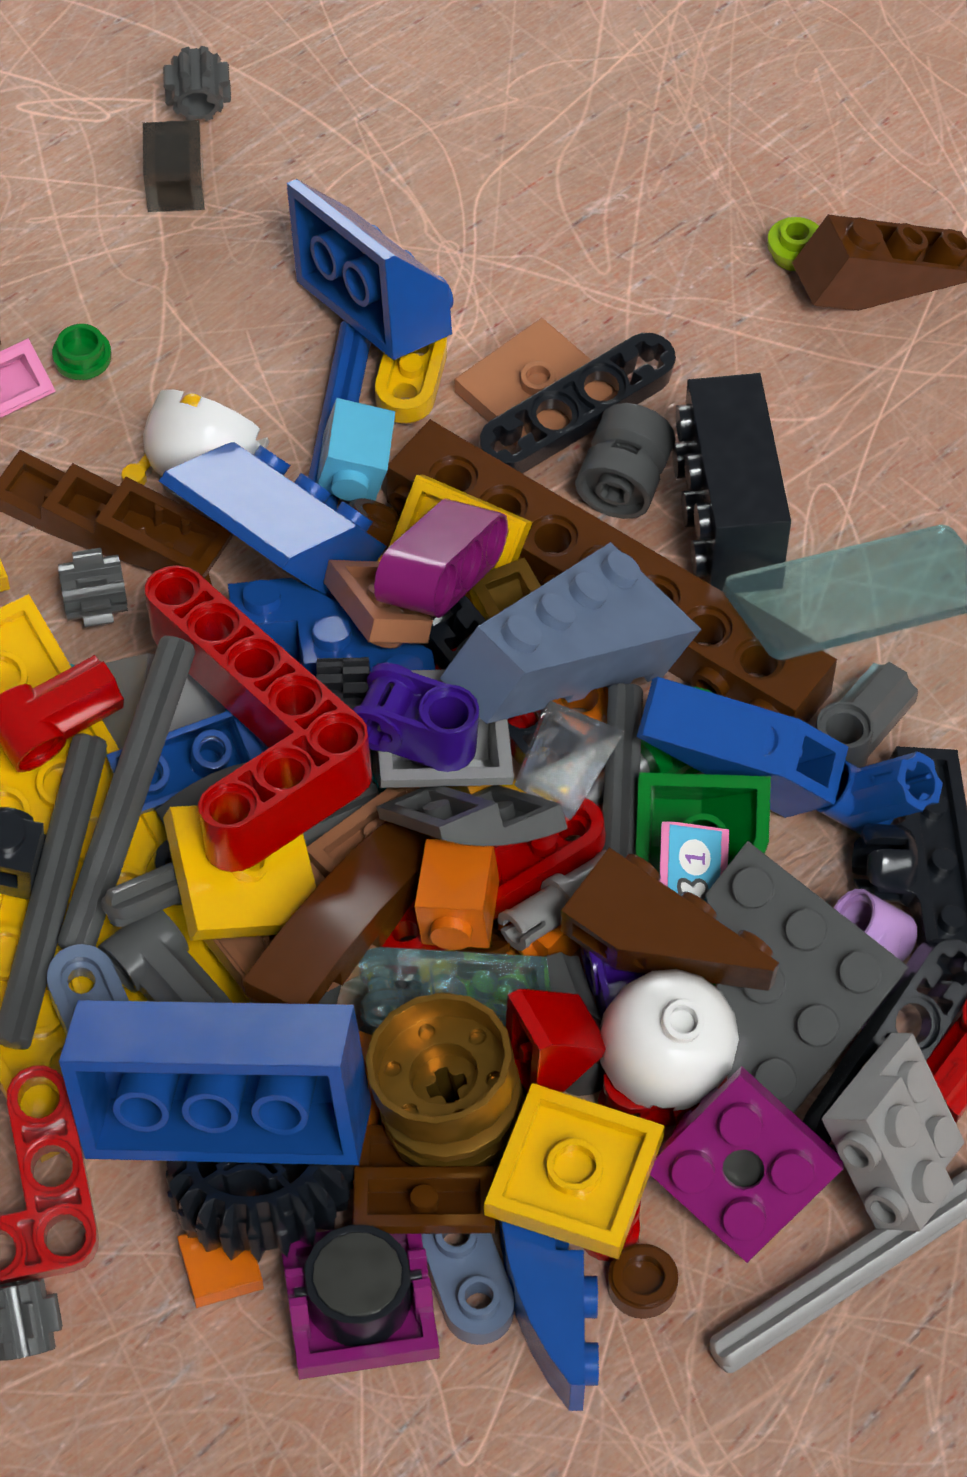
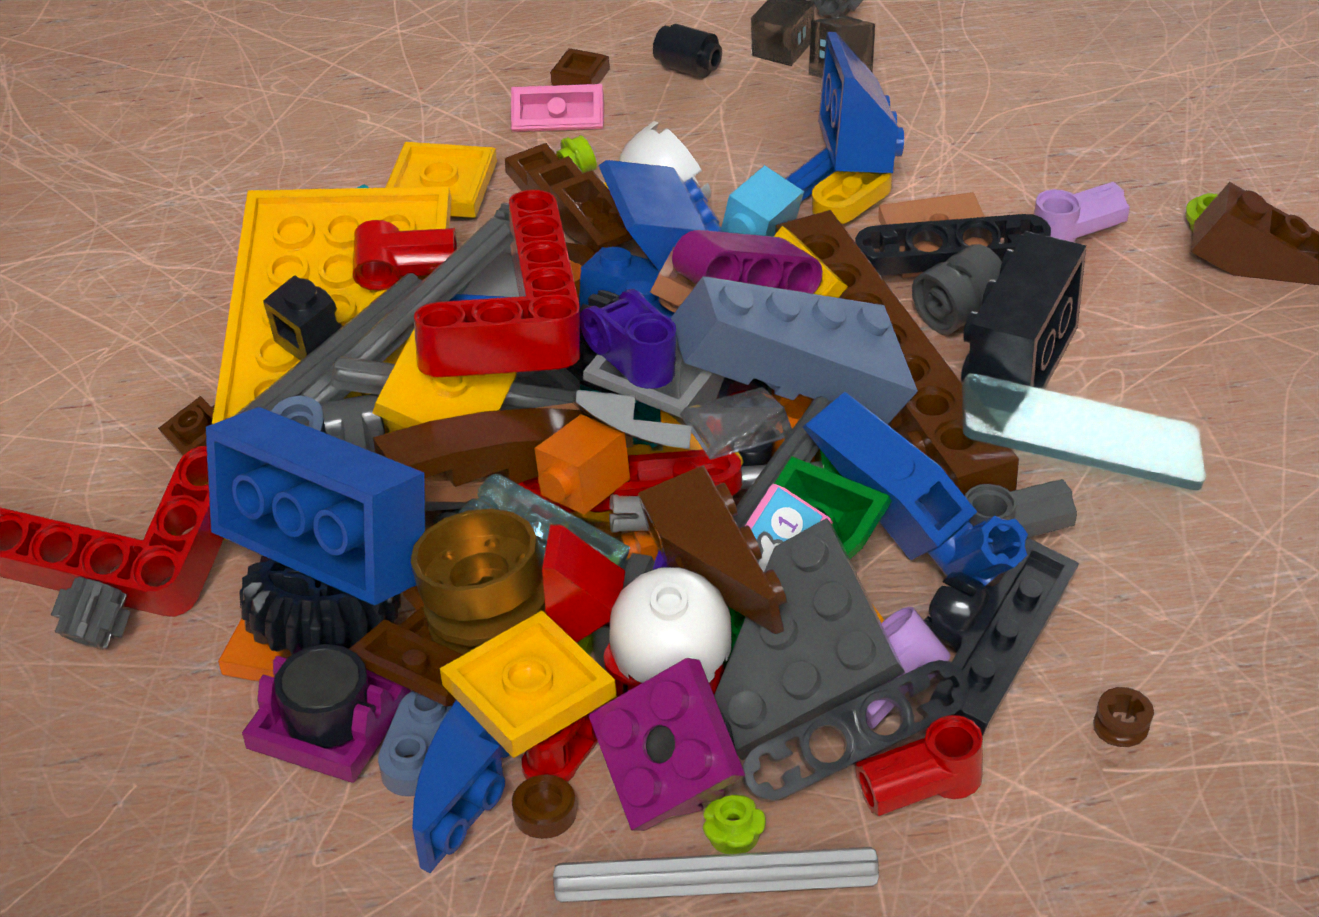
camera: 35 degrees right, 15 degrees down
green plate [52,324,112,380] -> none
light grey plate [822,1033,965,1232] -> none
none -> lime plate [556,135,597,173]
none -> black brick [653,24,722,78]
none -> lime plate [703,795,766,854]
none -> clear smoke brick [809,16,875,78]
none -> lavender piece [1034,182,1129,243]

